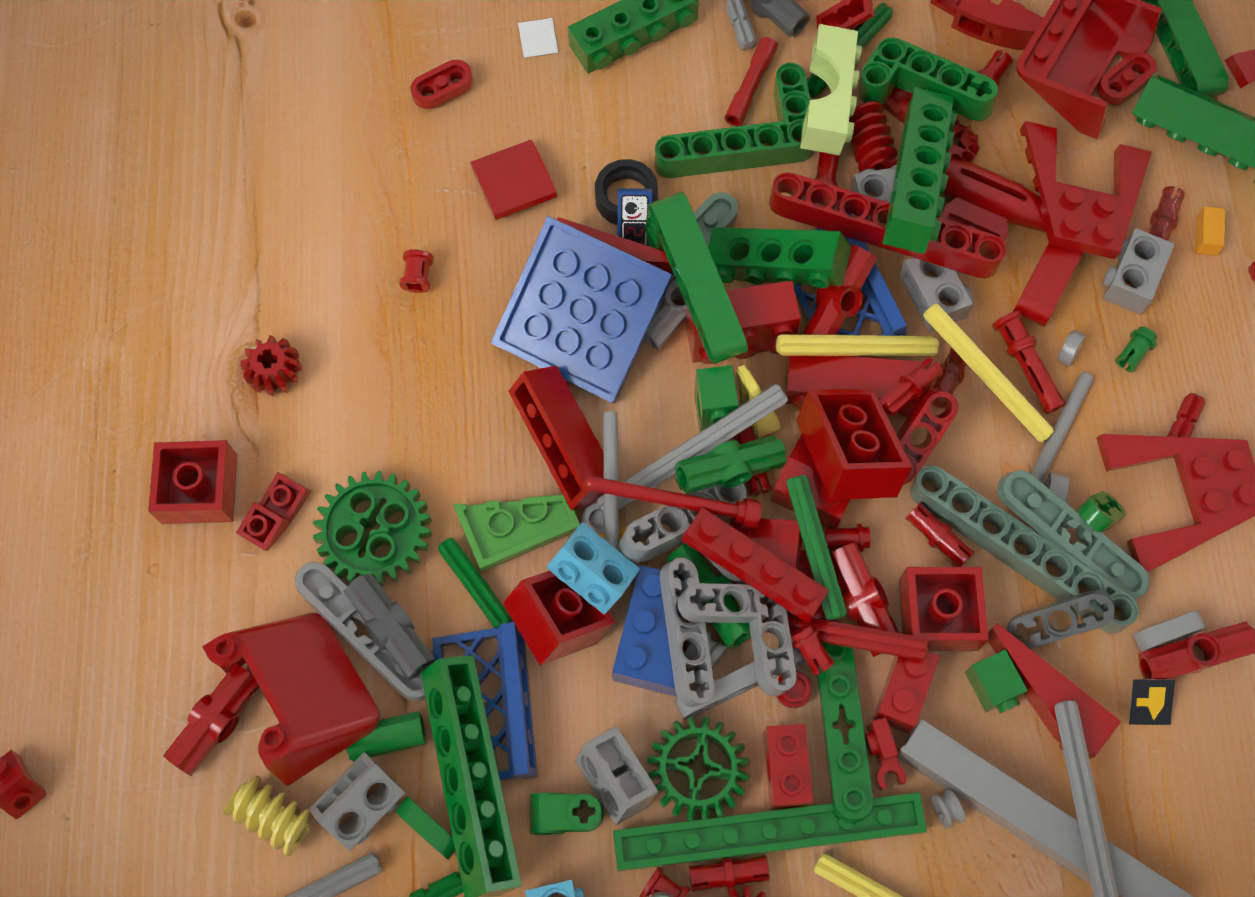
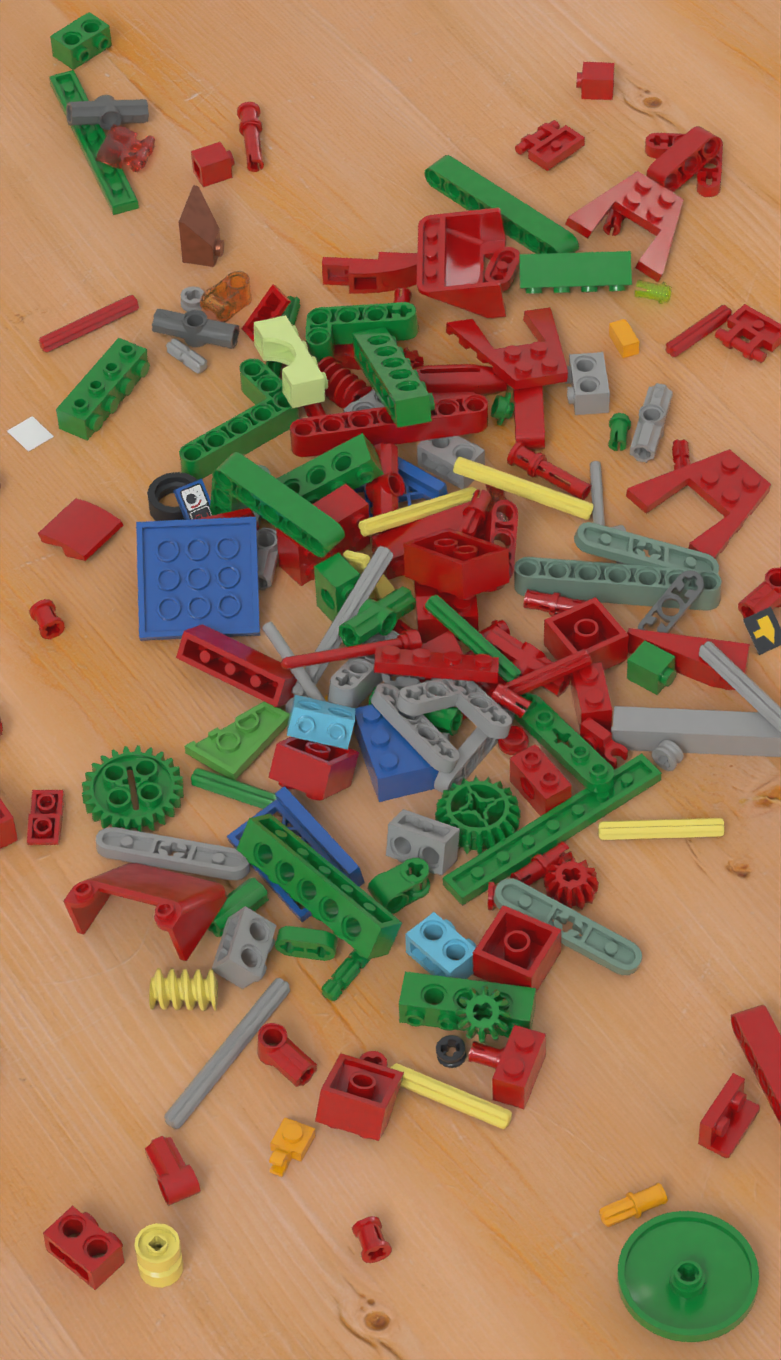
camera: 30 degrees left, 20 degrees down
red piece [163,663,260,776] -> none
dark grey piece [344,573,435,681] -> none
red piece [724,37,778,127] -> none
light grey tile [1058,330,1086,366] -> none
green beam [1078,491,1126,532] -> none
light grey beam [1133,610,1207,653] -> none
clear red pin [1149,186,1185,241] -> none
none -> green plate [491,392,514,426]
none -> light grey piece [630,383,673,463]

